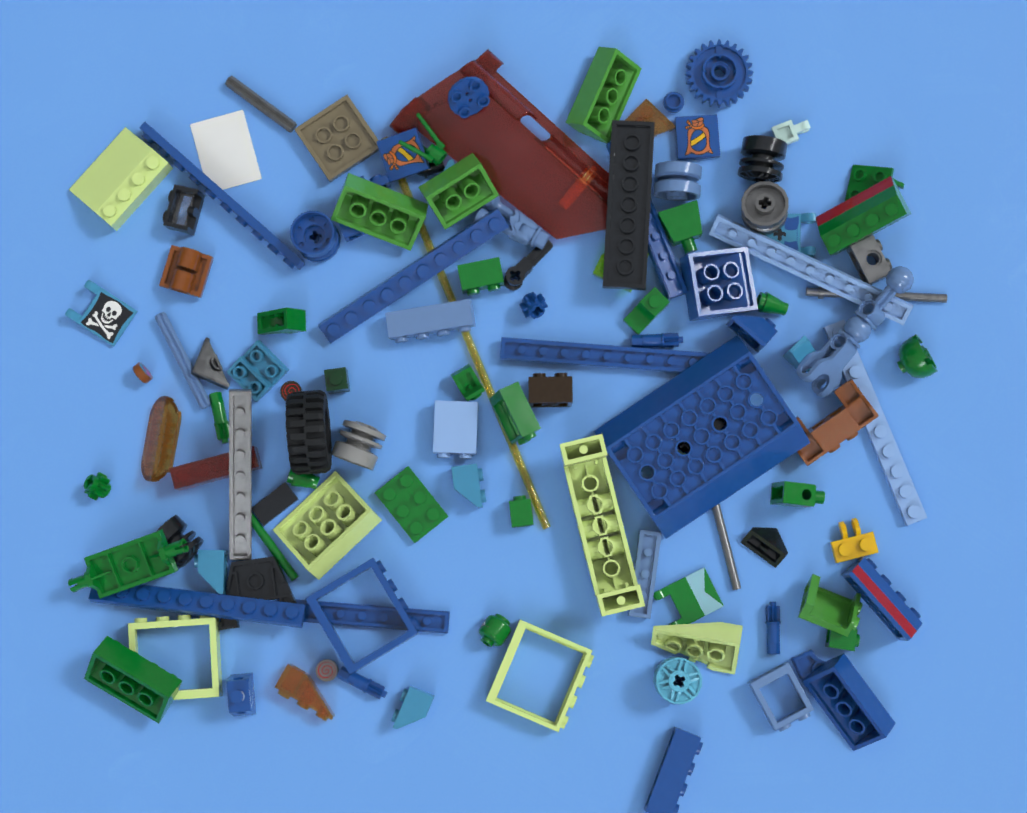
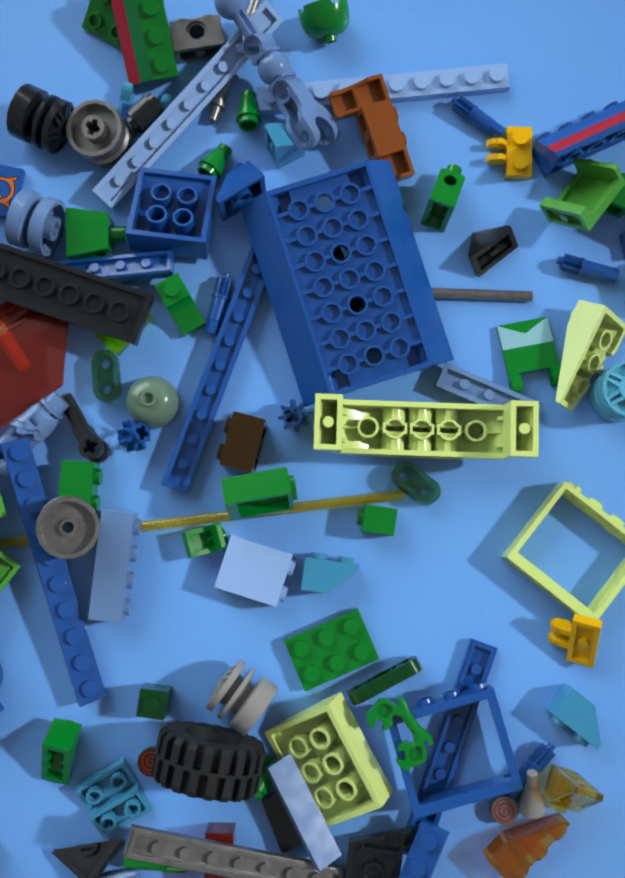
camera: 80 degrees left, 0 degrees up
green bar [252,513,299,581] -> none
green head [479,614,511,647] -> none
light aqua plate [771,120,811,145] -> none
none -> flat silver wheel [36,495,100,559]
none -> clear green plate [91,349,122,403]
none -> black brick [126,93,165,132]
none -> sand green cylinder [126,376,180,429]
none -> green cone [236,90,261,132]
none -> medium blue tile [265,753,342,871]
none -> blue gear [278,399,312,432]
none -> dark green beam [347,656,422,706]
none -> green helmet [366,695,433,771]
none -> clear green plate [391,461,441,506]
none -> blue piece [450,95,506,138]
none -> light grey cone [518,769,546,819]
none -> clear yellow slope [543,764,604,813]
none -> yellow hinge [548,613,603,668]

